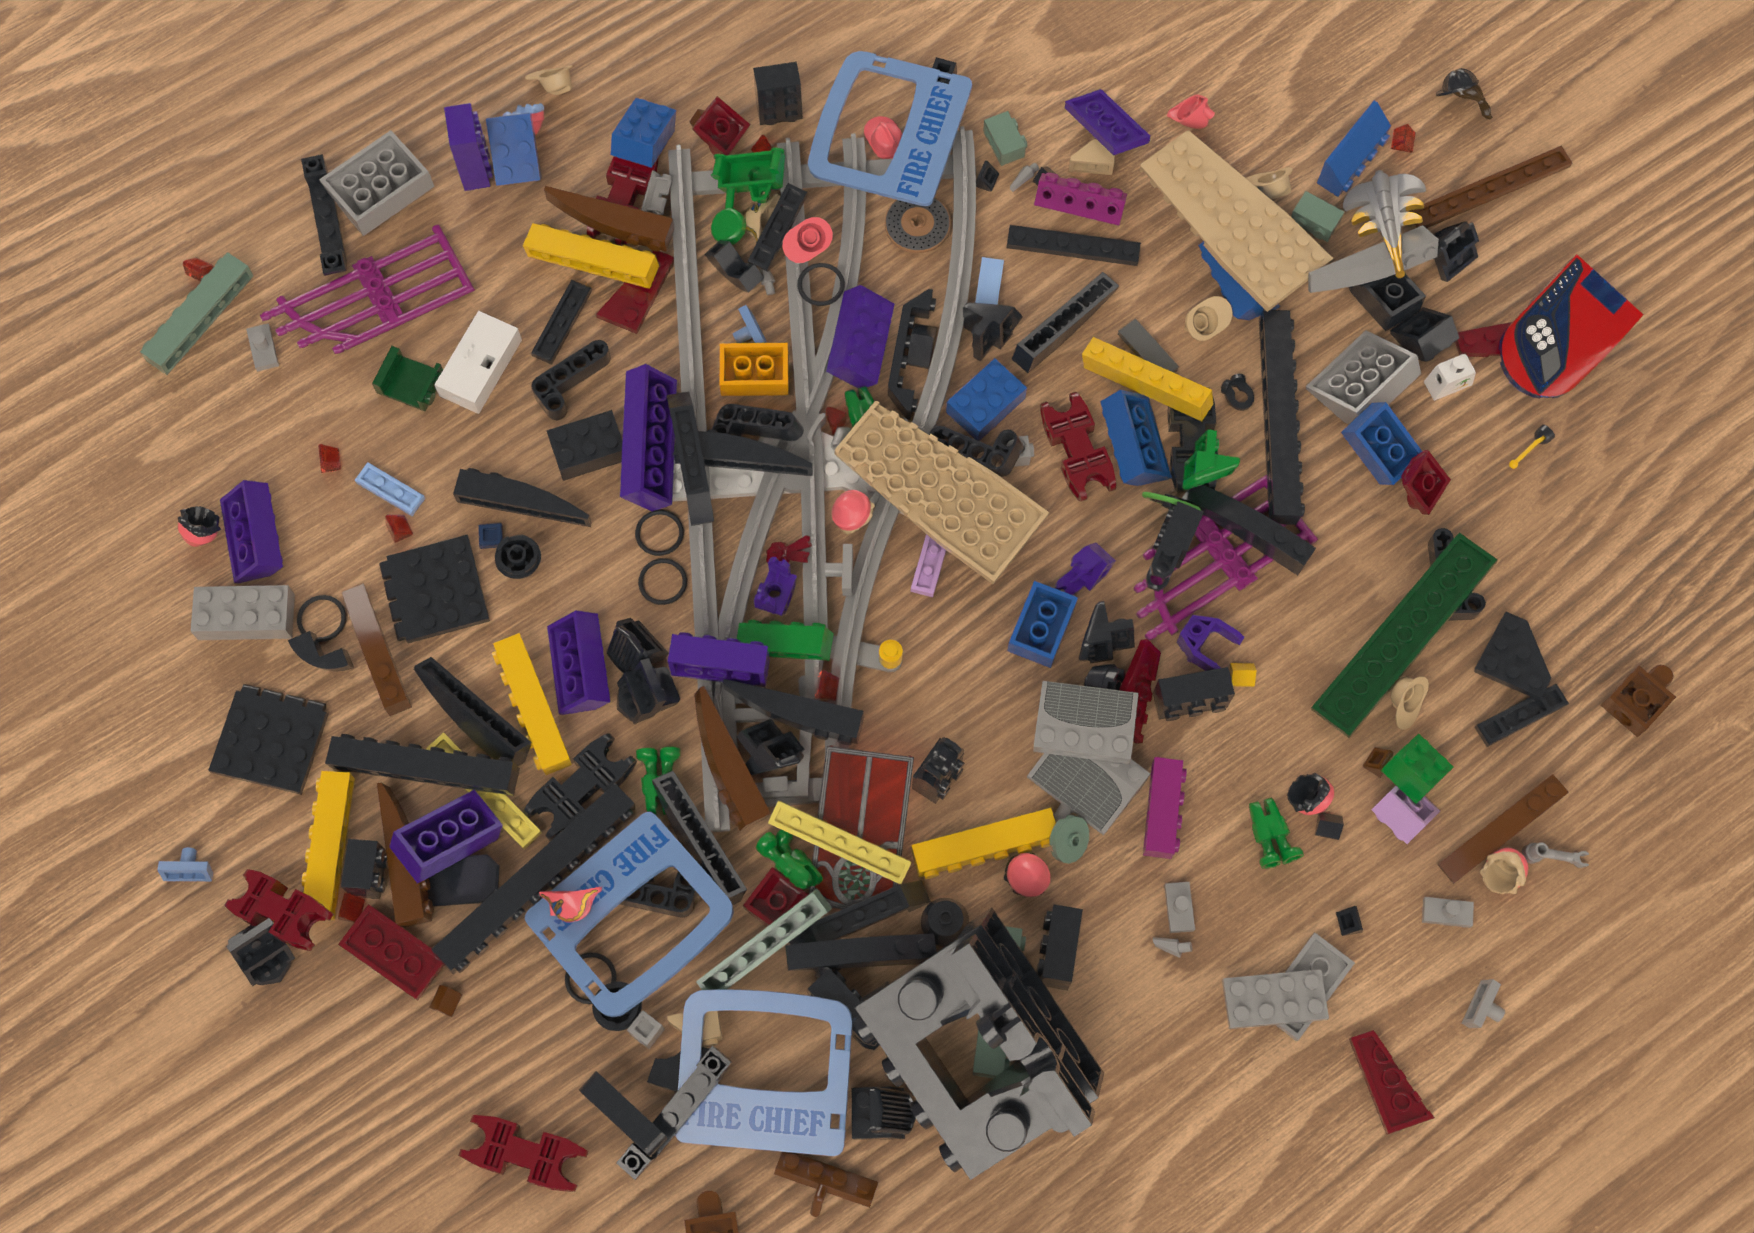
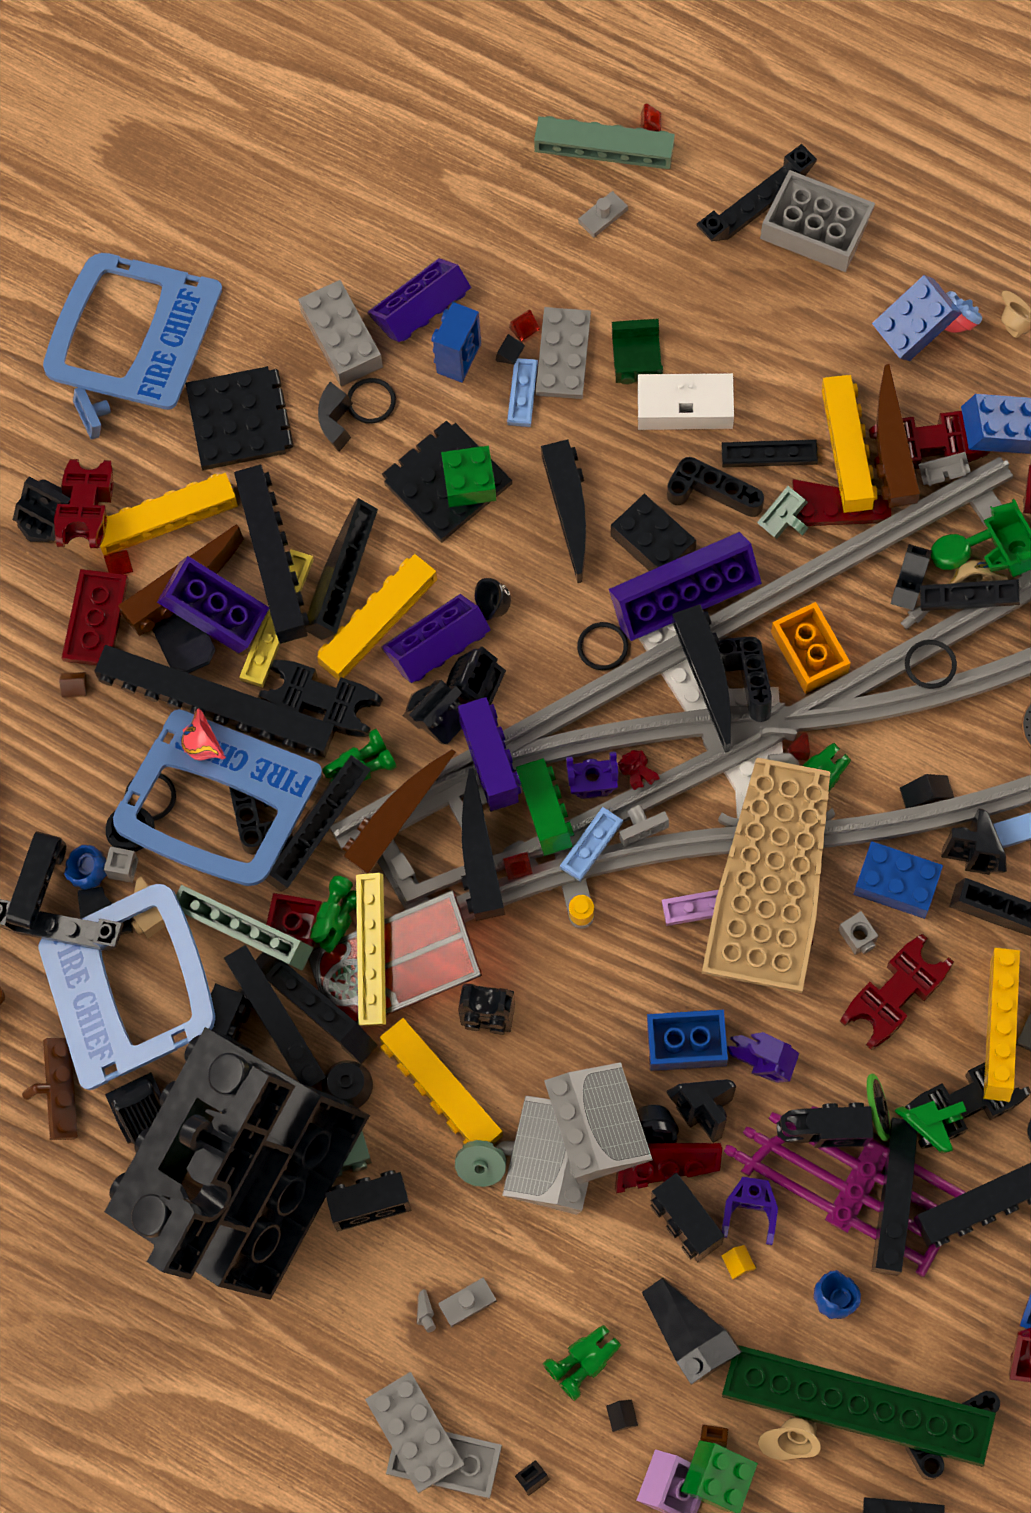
camera: 70 degrees right, 0 degrees up
black hair [177,506,221,547] -> none
magenta piece [260,225,475,354] -> none
black brick [341,839,388,899] -> none
reddish brown slope [342,584,412,716] -> none
clear red slope [385,514,413,543] -> none
dark purple brick [444,103,493,191] -> none
dark blue tile [478,523,503,549] -> none
black cone [495,535,541,579] -> none
black tyre [638,558,687,605] -> none
black slope [666,391,714,526] -> none
medium blue tile [733,305,767,343] -> none
black piece [736,719,805,775] -> none
coral piece [782,217,833,263] -> none
dark purple brick [826,285,895,388] -> none
coral hair [832,490,875,534] -> none
black slope [888,289,936,420] -> none
black beam [929,426,1023,477] -> none
coral hair [1004,852,1051,897] -> none
blue slope [1100,390,1172,486] -> none
magenta brick [1143,757,1187,859] -> none
black hair [1287,773,1334,815] -> none
none -> medium blue door [43,253,222,410]
none -> blue hair [64,844,107,890]
none -> blue brick [431,302,481,383]
none -> green brick [441,445,496,507]
none -> black helmet [475,578,511,620]
none -> black slope [495,334,525,364]
none -> light grey plate [536,307,591,399]
none -> light blue tile [560,807,623,882]
none -> black wedge [642,1277,742,1385]
none -> sand green plate [757,486,809,539]
none -> blue hair [813,1270,861,1319]

